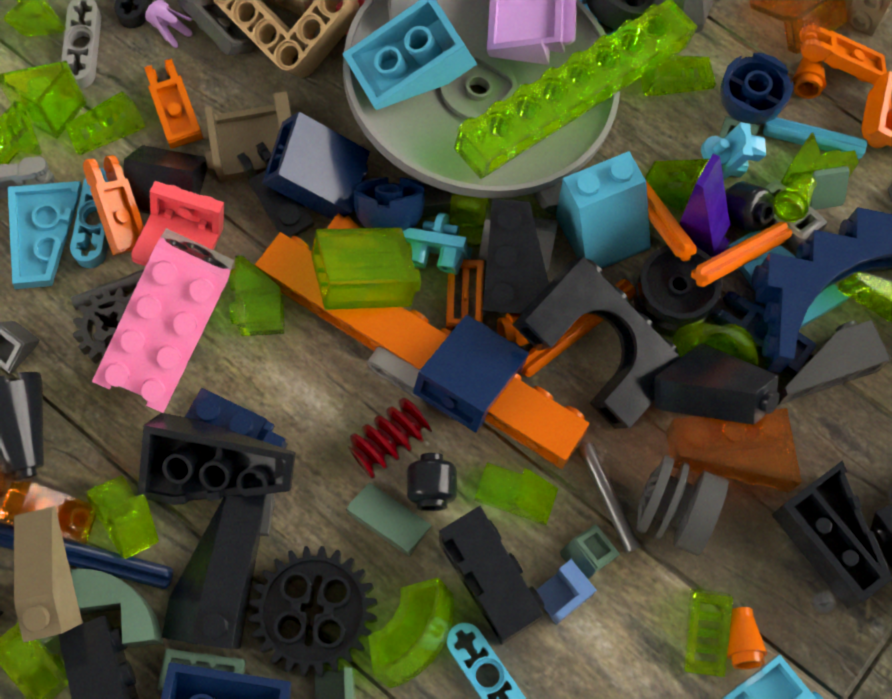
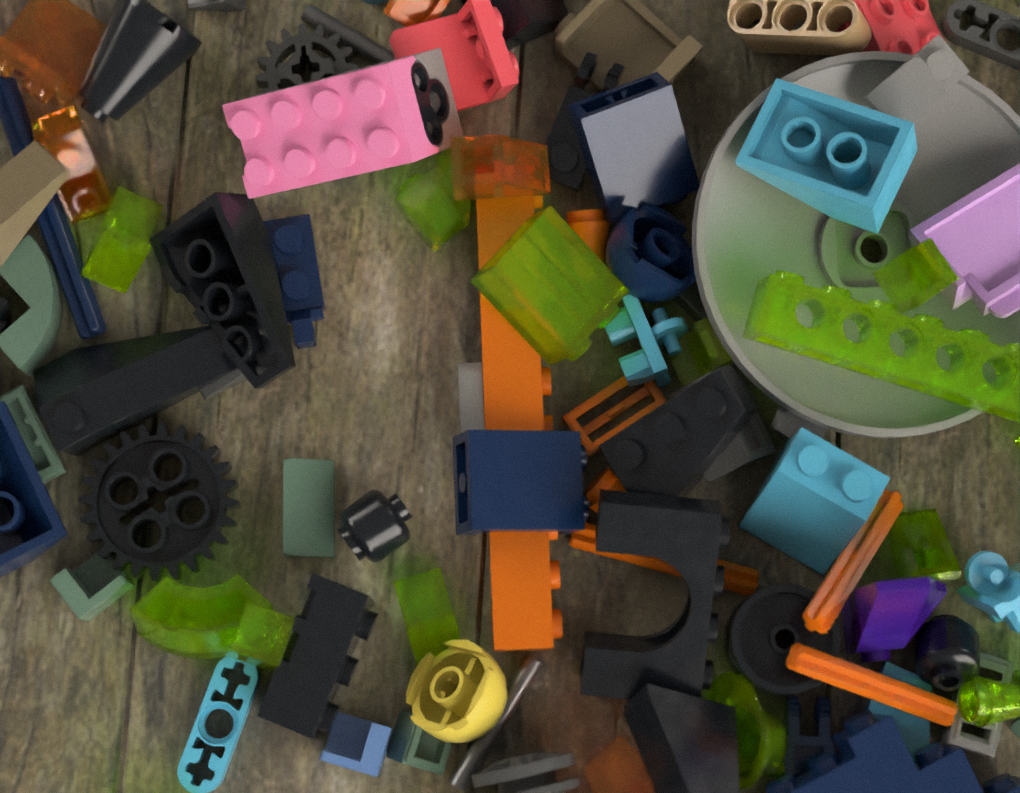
camera: 50 degrees right, 10 degrees up
dark red piece [348,398,432,479] -> none
none -> clear neon green panel [224,602,295,670]
none -> light yellow cylinder [406,639,508,743]
none -> clear orange slope [450,134,551,201]
none -> clear neon green panel [872,238,959,314]

